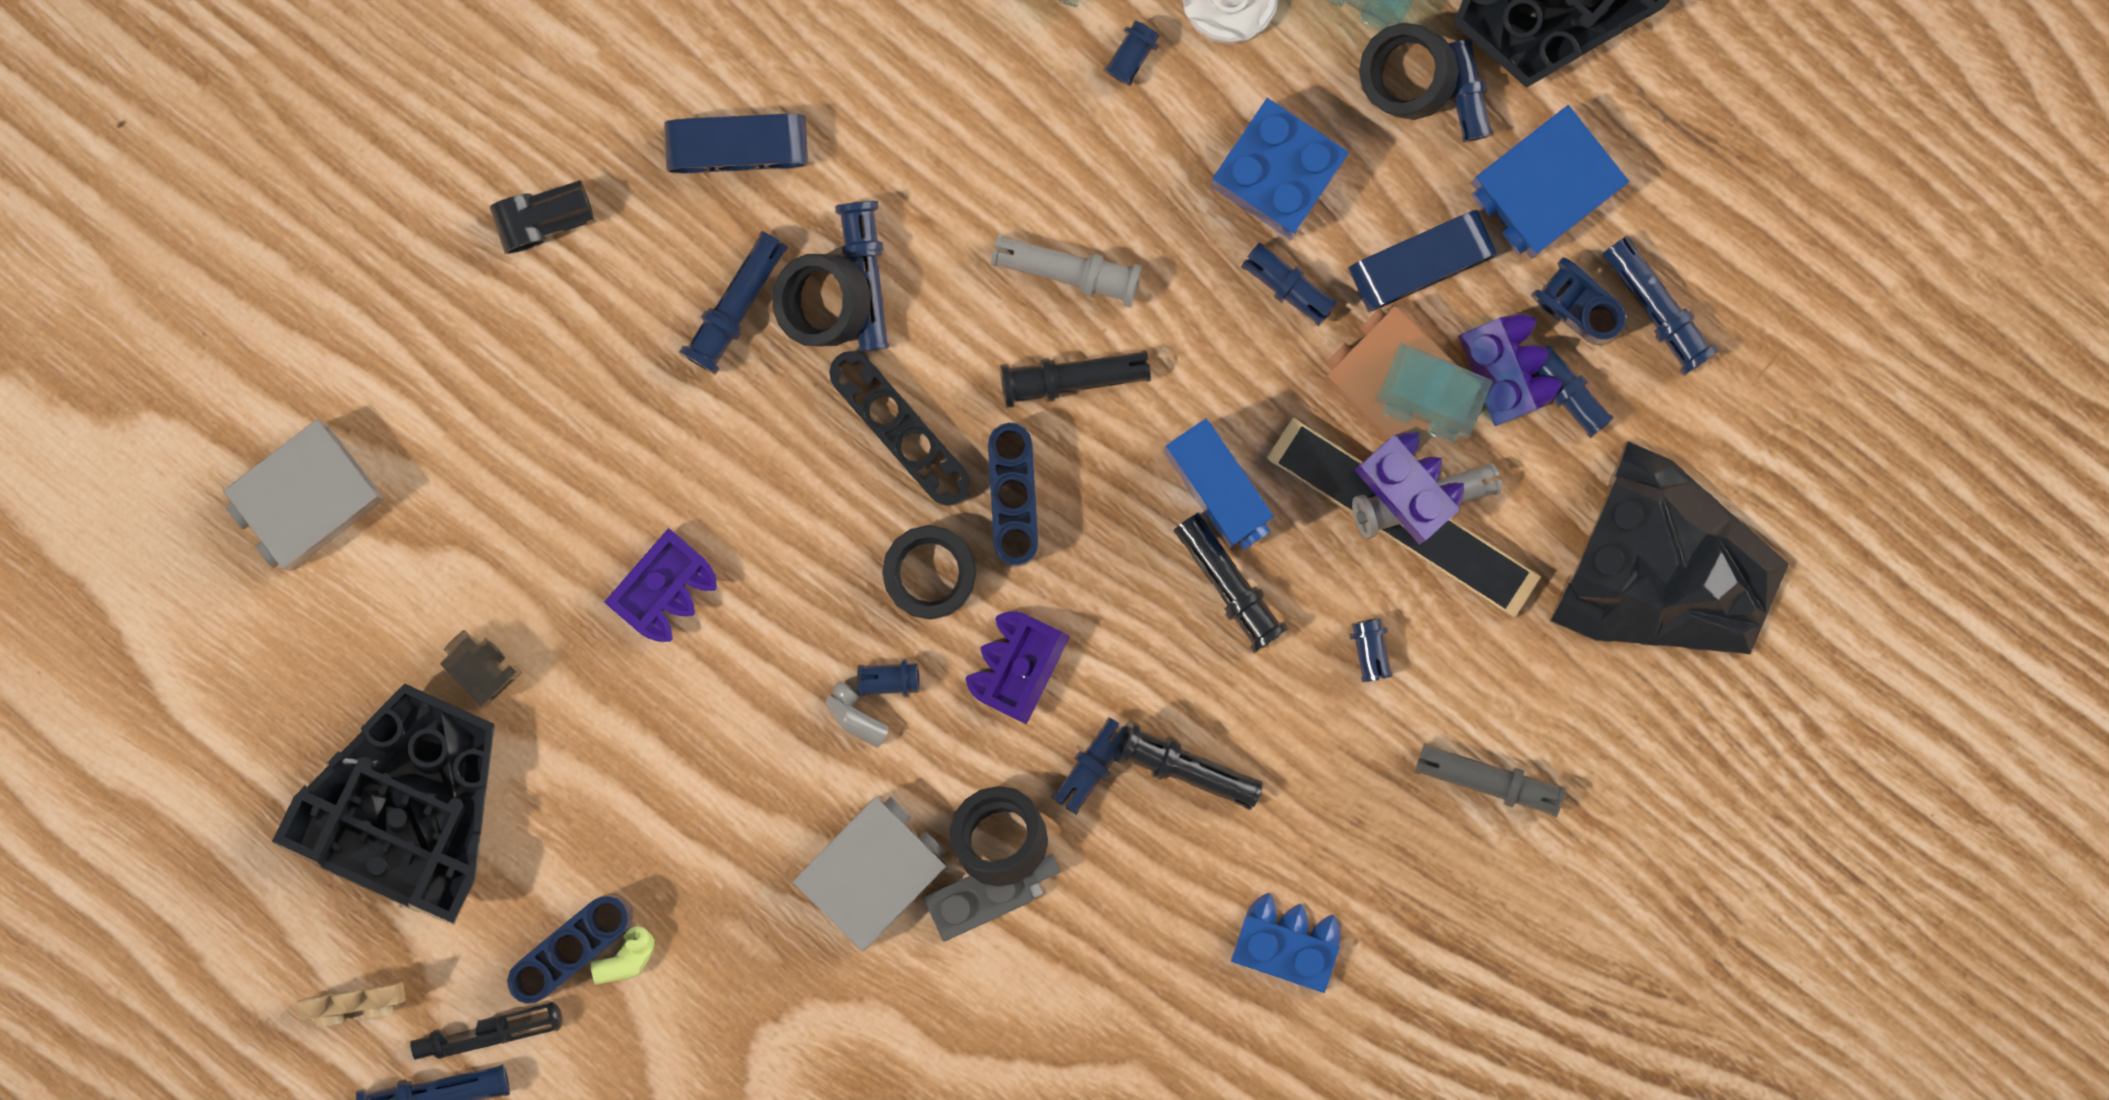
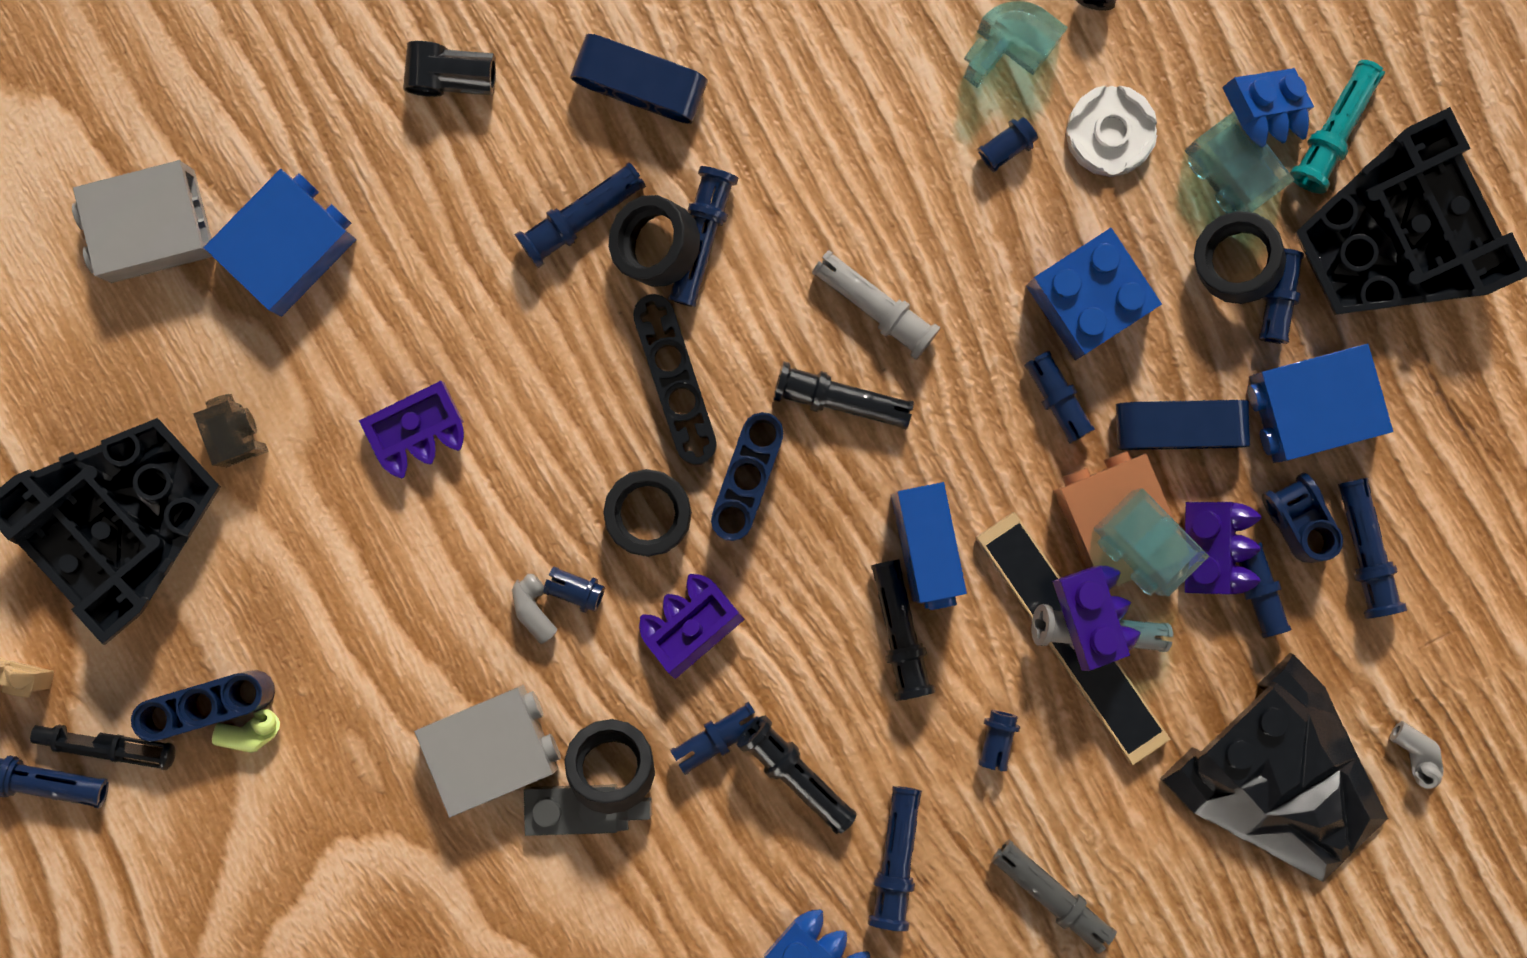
camera: 20 degrees right, 0 degrees up
none -> blue brick [203,168,357,317]
none -> dark blue pin [868,786,922,931]
none -> light grey arm [1390,721,1444,789]

